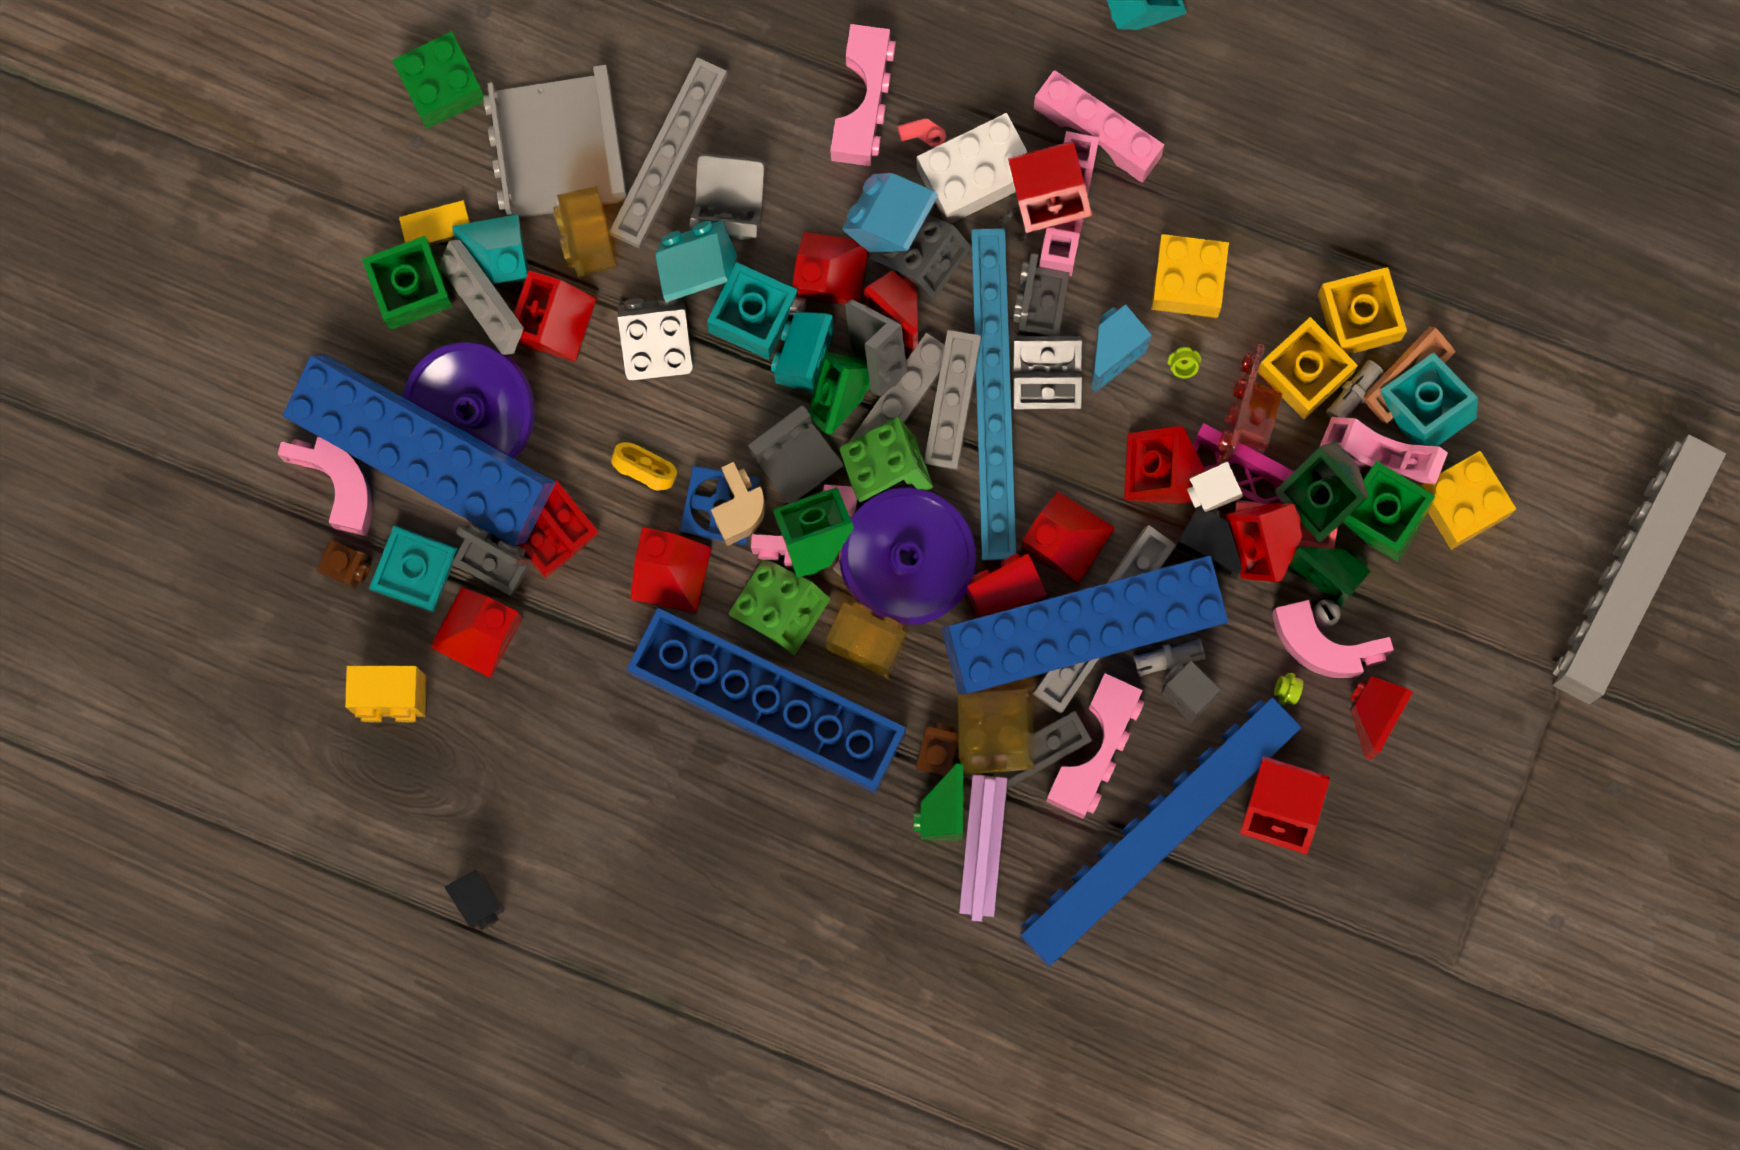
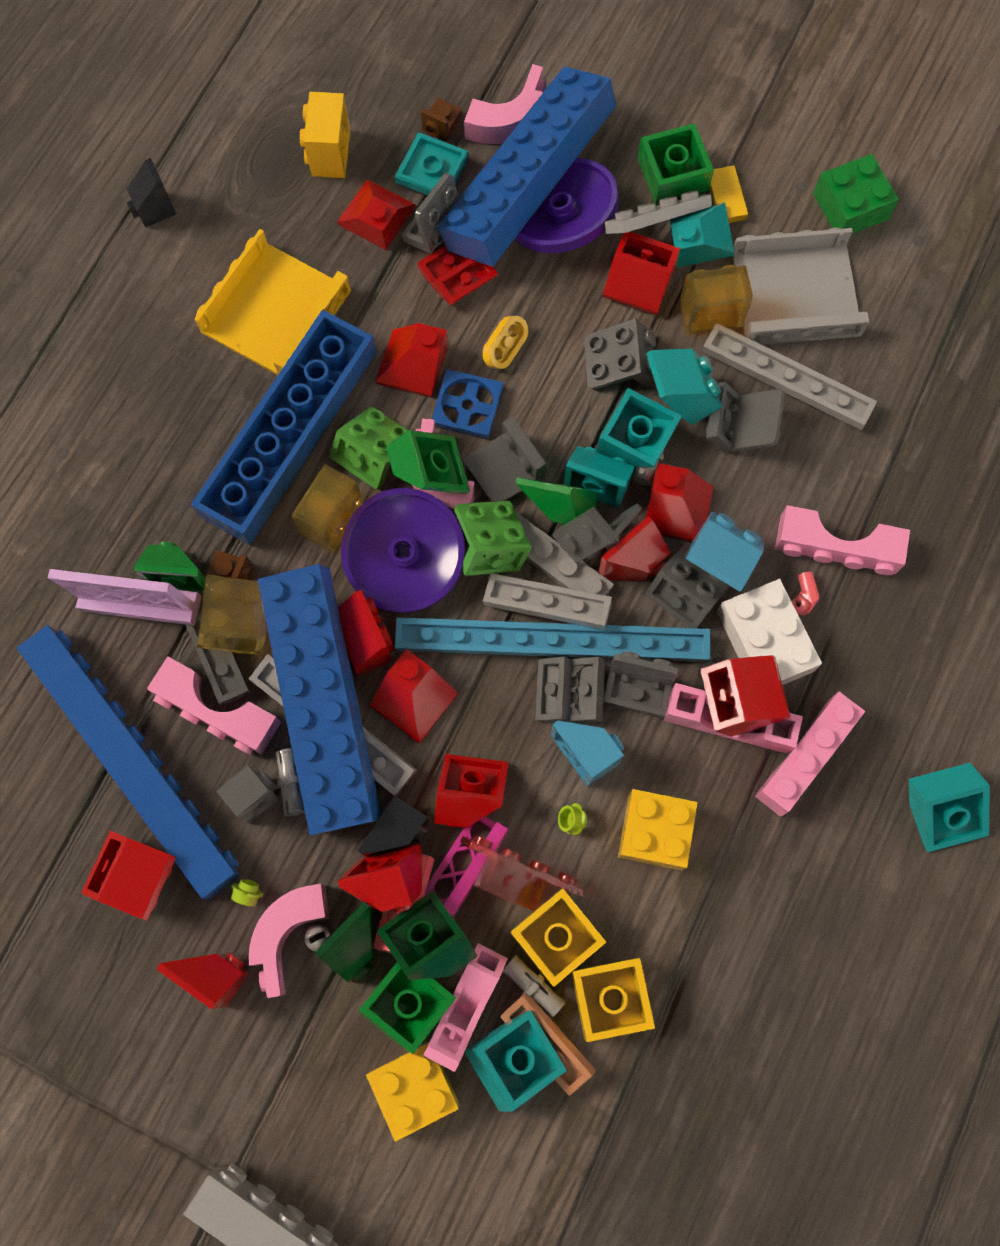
camera: 90 degrees right, 5 degrees down
tan brick [711,462,765,546] -> none
white slope [1187,462,1243,512] -> none
none -> yellow panel [195,229,351,376]

